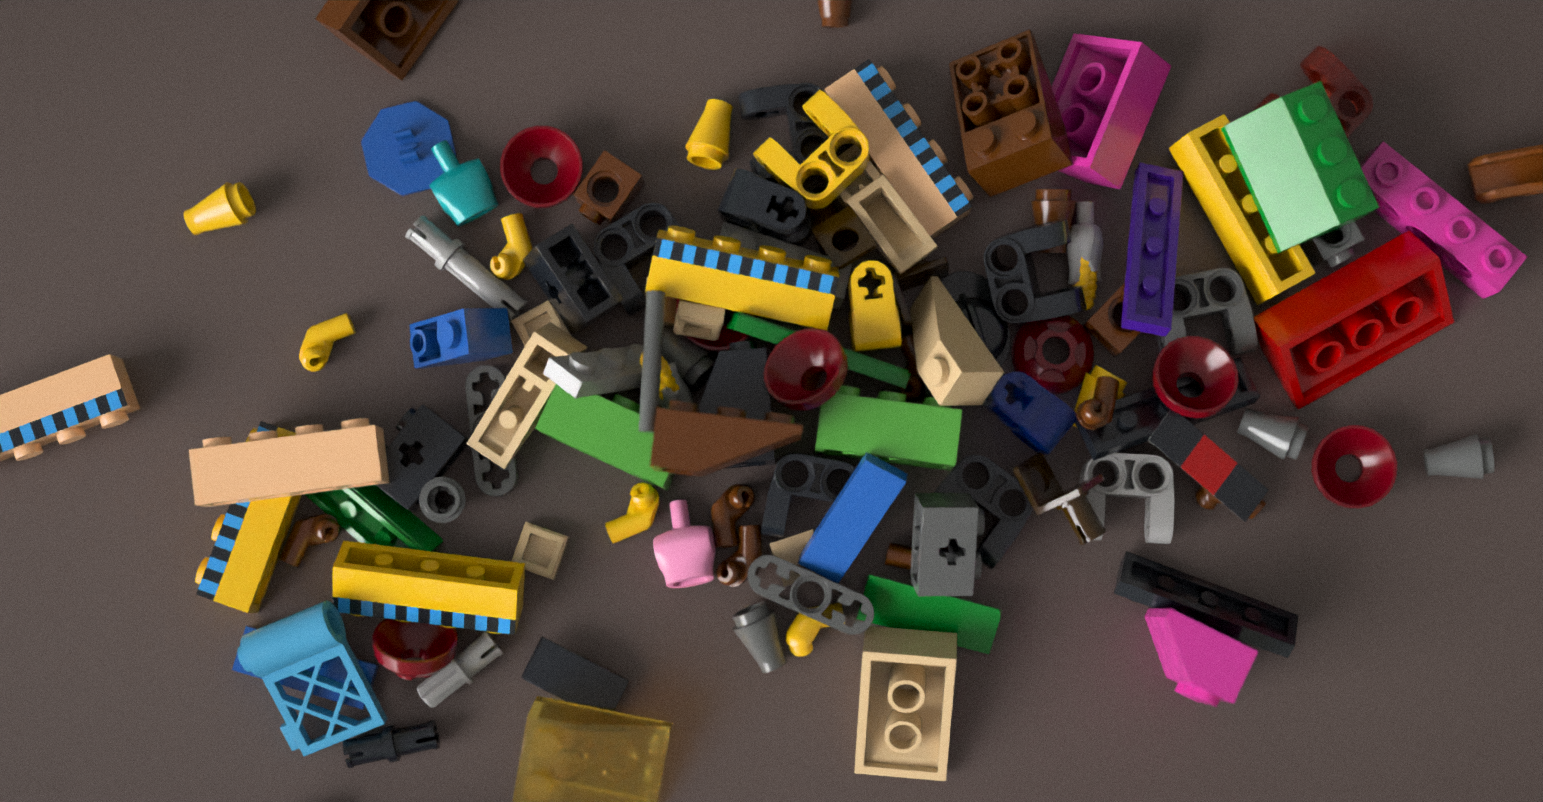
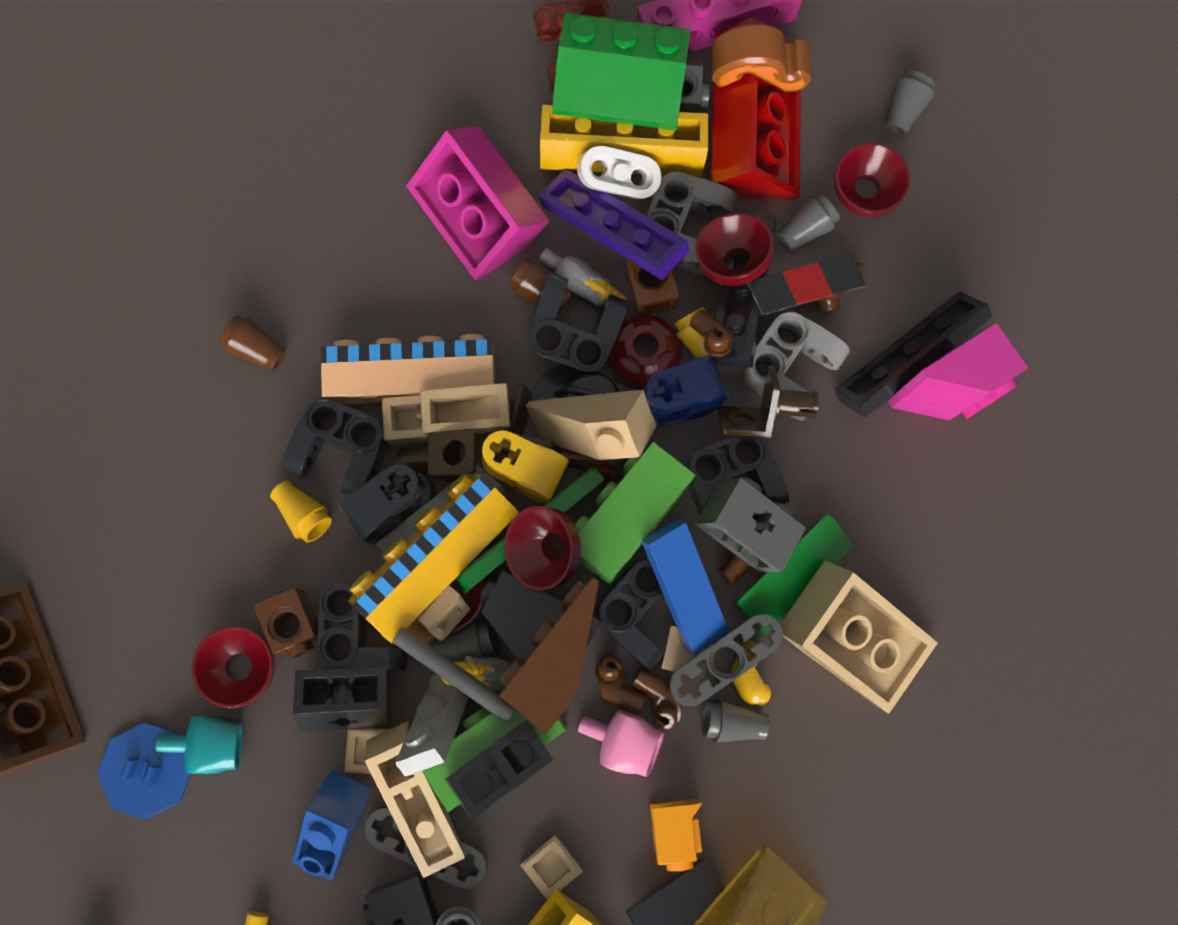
camera: 65 degrees left, 5 degrees down
light grey pin [405,215,528,323] -> none
yellow arm [490,213,533,280] -> none
yellow arm [605,482,660,544] -> none
yellow piece [753,90,869,209] -> none
reddish brown slope [949,29,1073,197] -> none
none -> black slope [444,721,553,819]
none -> white plate [577,146,661,199]
none -> light orange window [649,799,702,871]
none -> dark orange animal [711,23,812,92]

